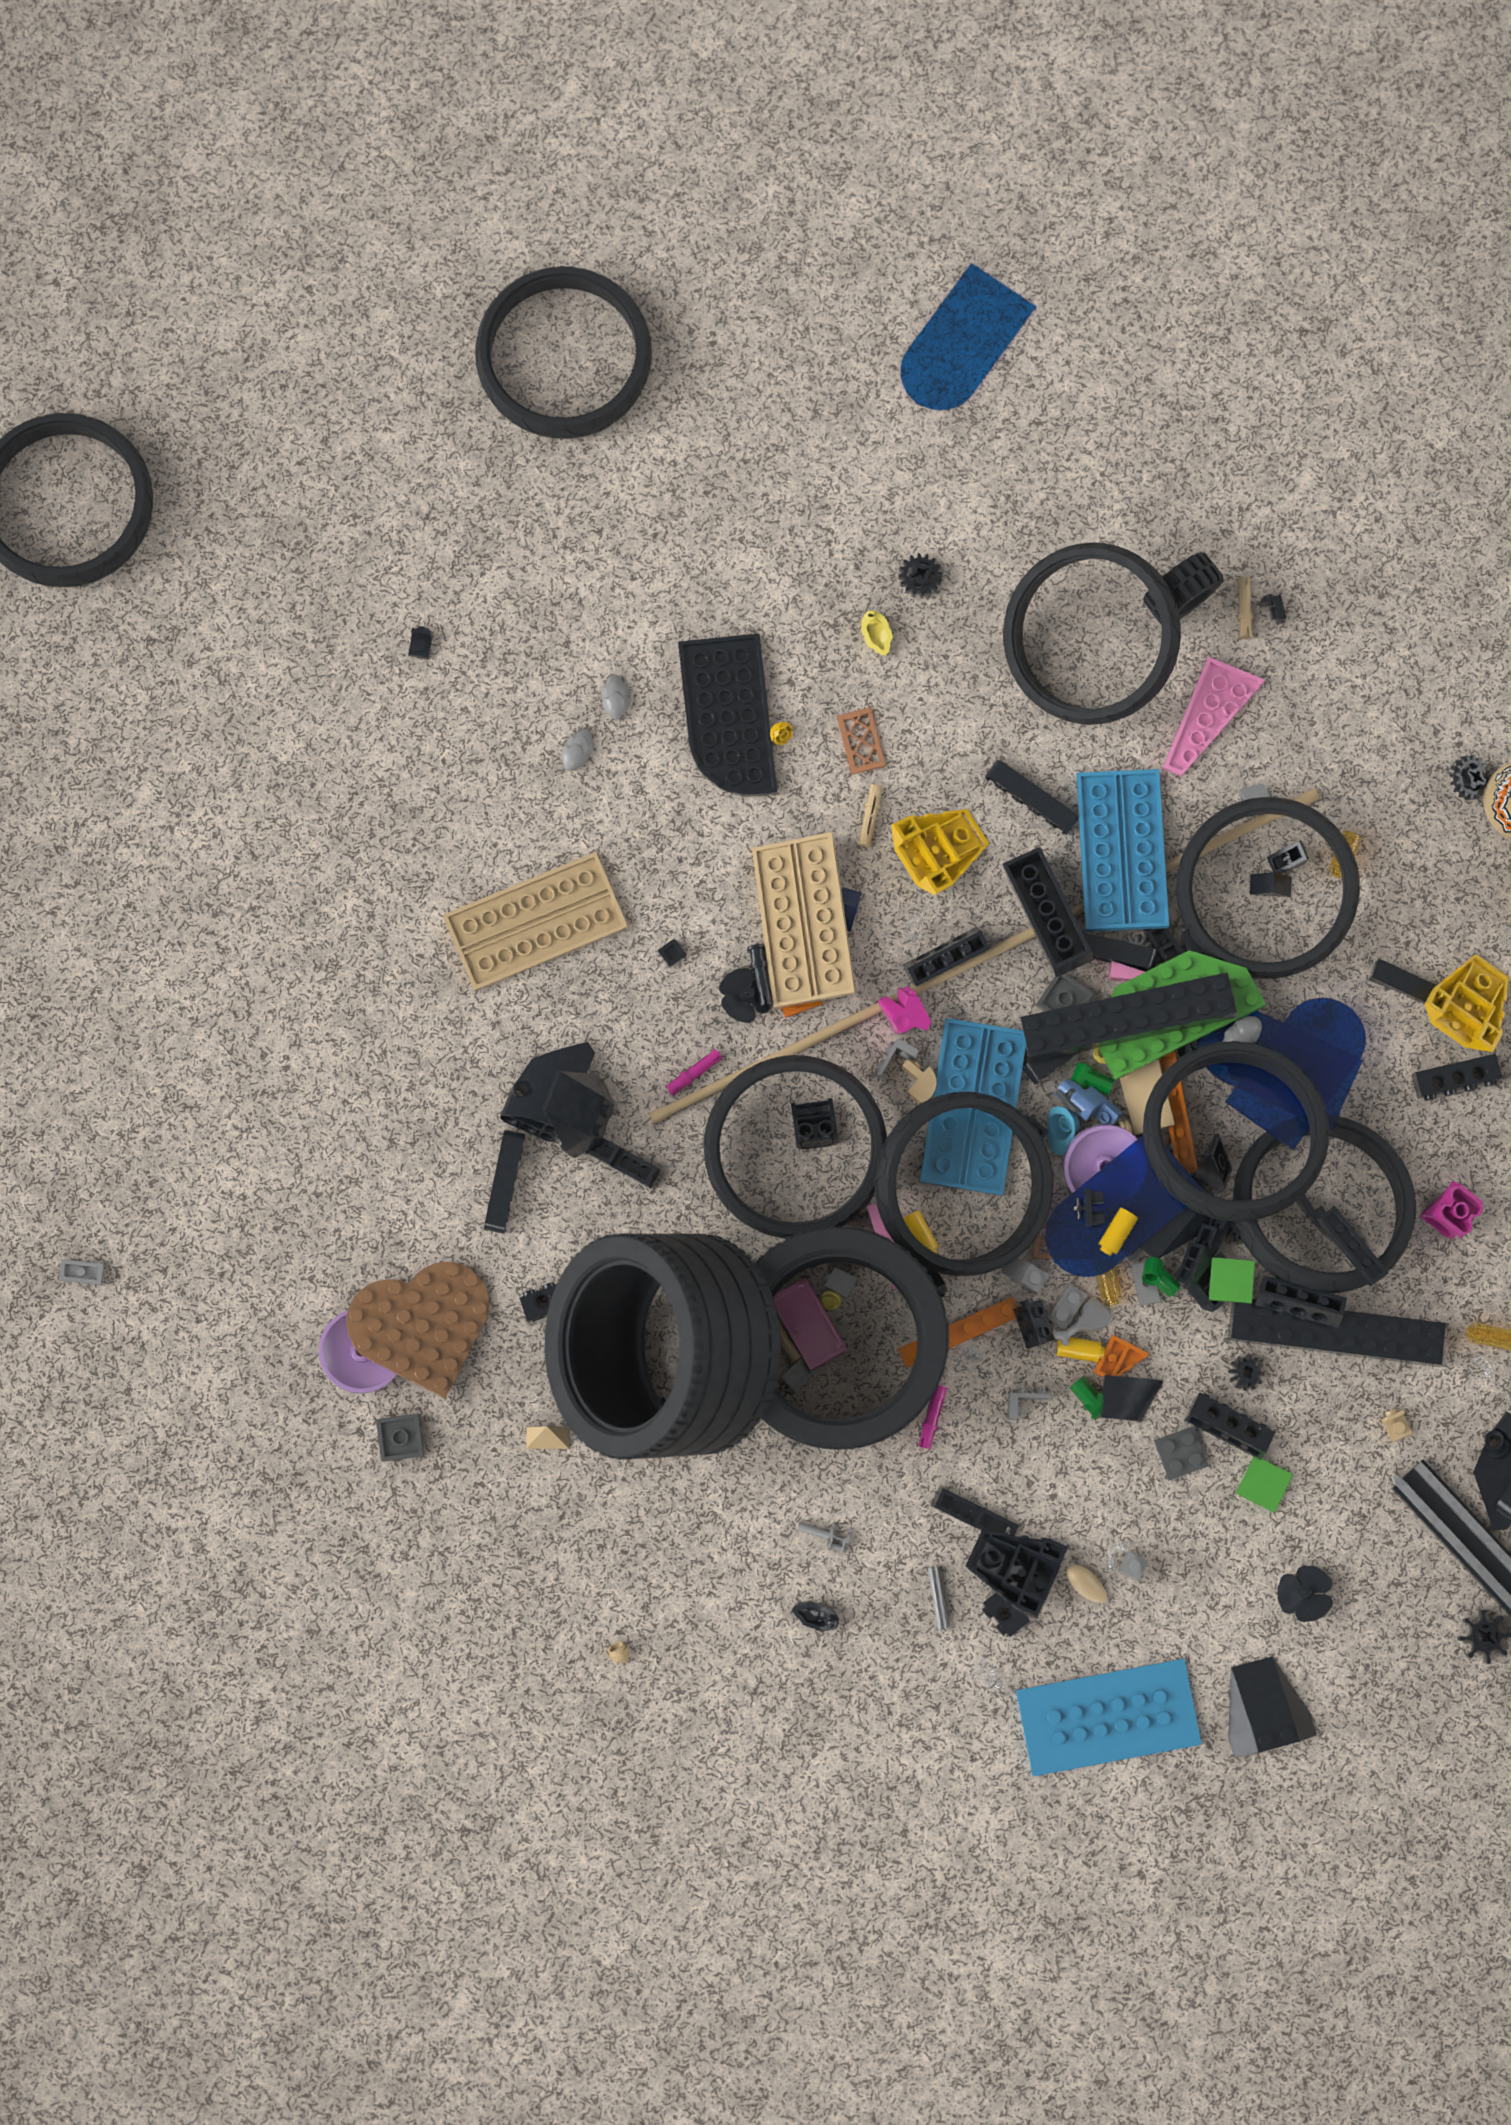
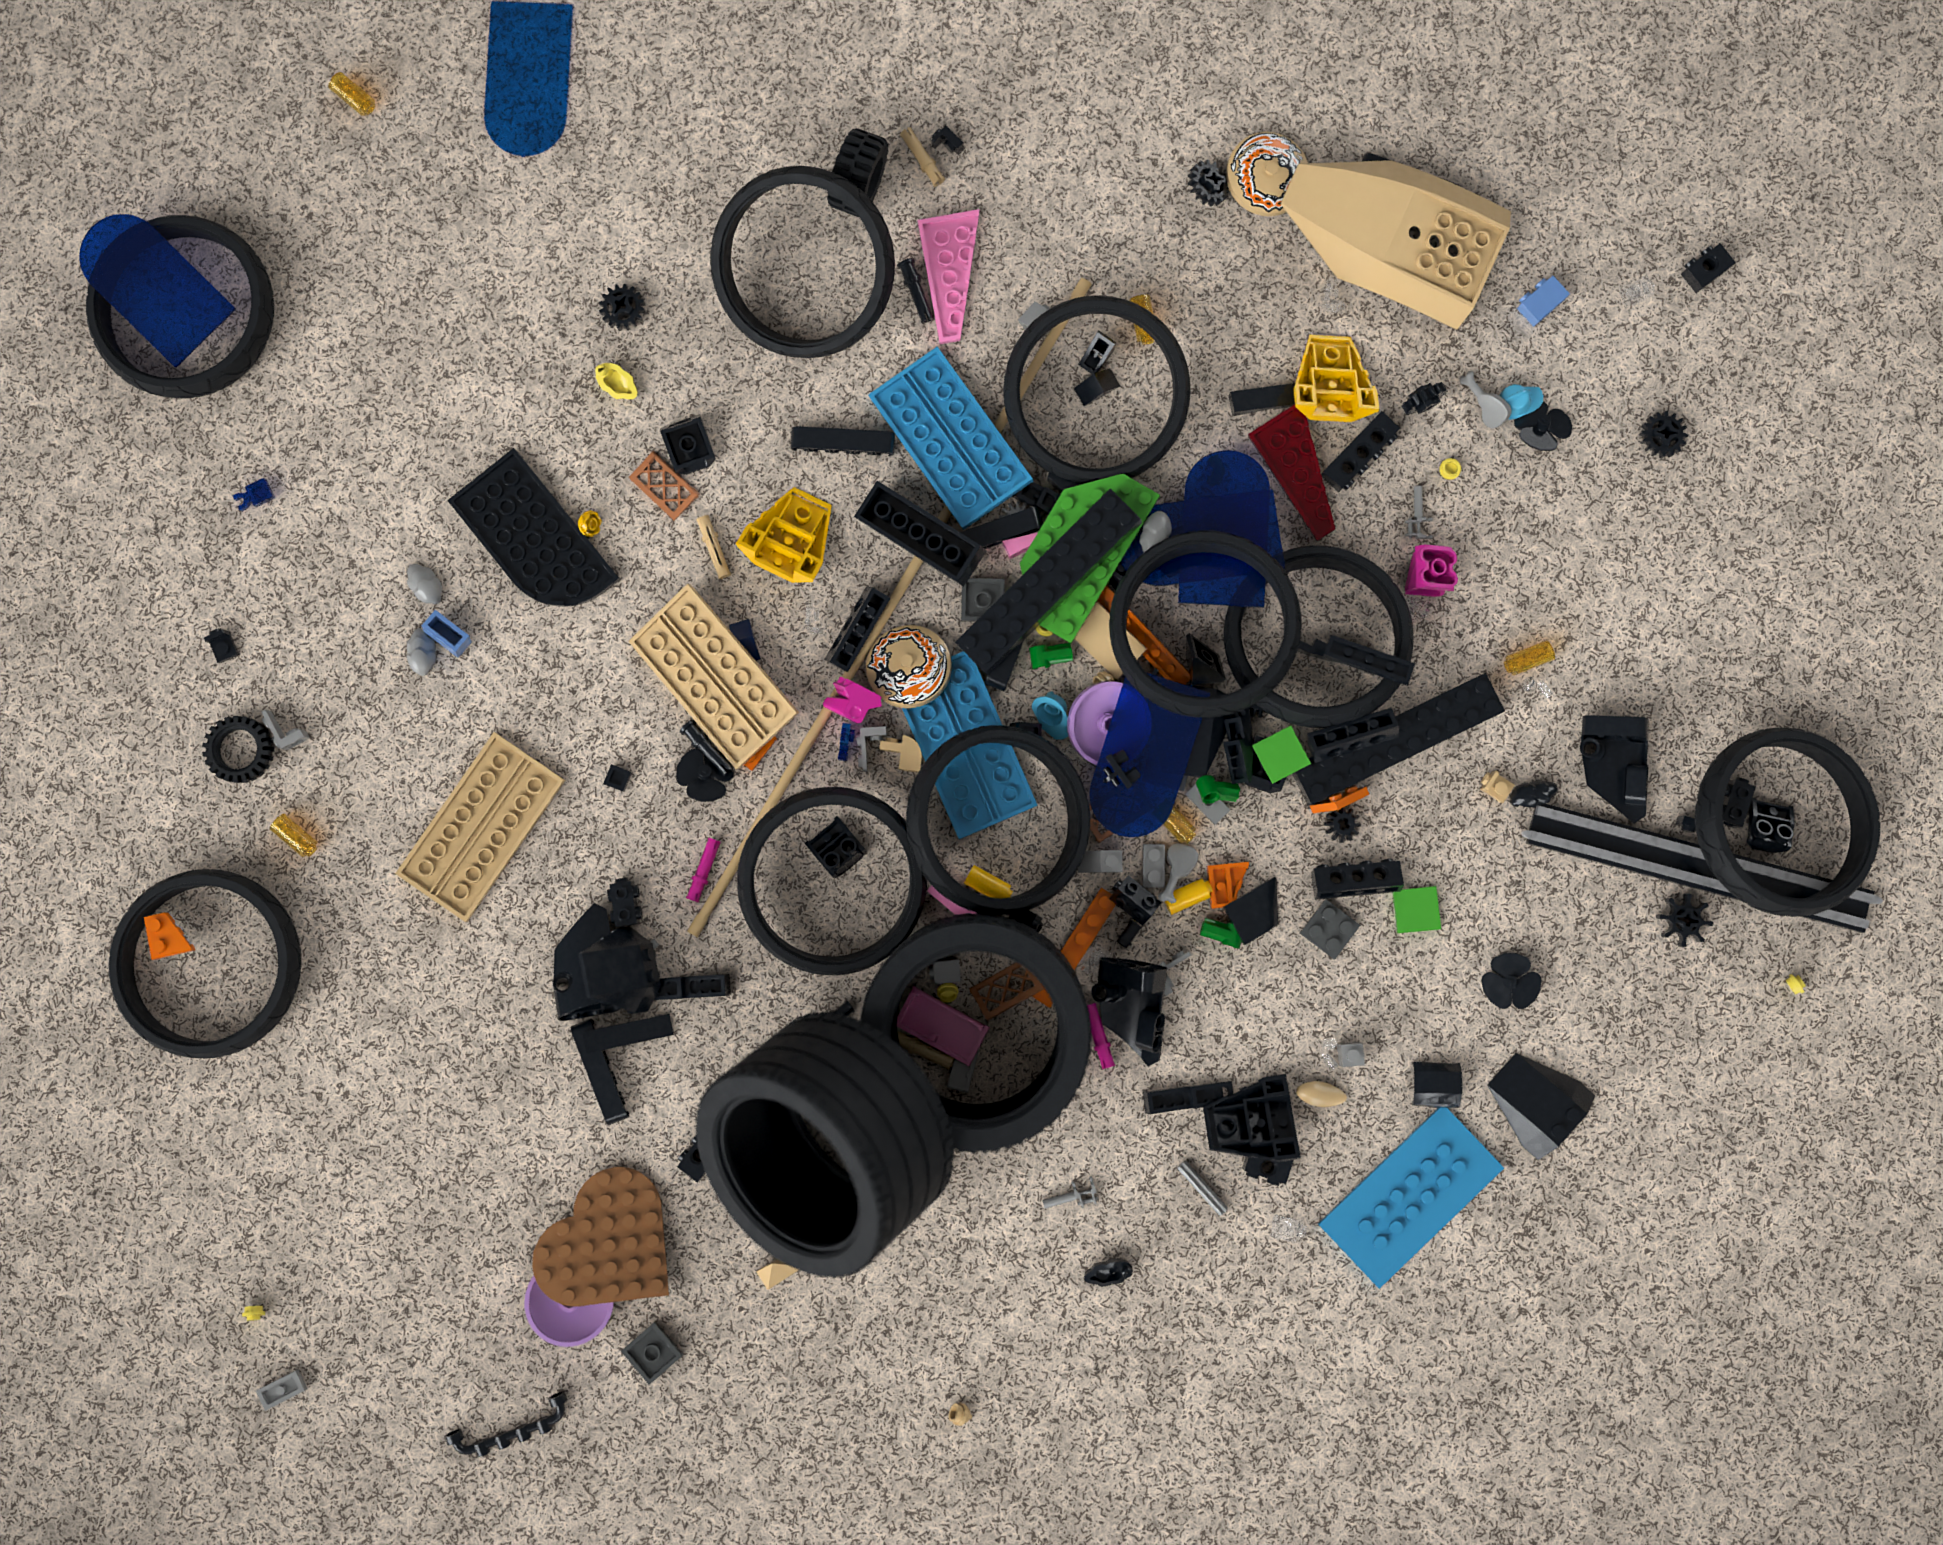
camera: 25 degrees left, 5 degrees up
medium blue plate [1054,1078,1123,1125] -> none
yellow brick [1098,1207,1139,1256] -> none
none -> clear blue piece [79,214,236,368]
none -> black tyre [109,869,302,1059]
none -> orange wing [144,912,195,960]
none -> black tyre [202,716,274,783]
none -> clear blue plate [233,478,275,511]
none -> light yellow plate [242,1306,265,1321]
none -> light grey bracket [262,709,310,750]
none -> clear yellow brick [269,813,317,857]
none -> clear yellow brick [328,72,375,116]
none -> medium blue brick [421,610,472,658]
none -> black bar [444,1391,568,1457]
none -> black slope [582,1014,674,1054]
none -> black brick [607,877,643,927]
none -> black slope [660,415,716,475]
none -> clear blue plate [838,723,855,762]
none -> dish [866,625,952,708]
none -> black pin [897,258,934,324]
none -> nougat window [969,962,1044,1021]
none -> black panel [1091,957,1167,1067]
none -> black pin [1117,920,1142,948]
none -> dark red wing [1248,404,1336,541]
none -> orange wing [1310,785,1369,813]
none -> light grey piece [1405,486,1433,539]
none -> black slope [1412,1062,1462,1108]
none -> black arm [1510,779,1558,808]

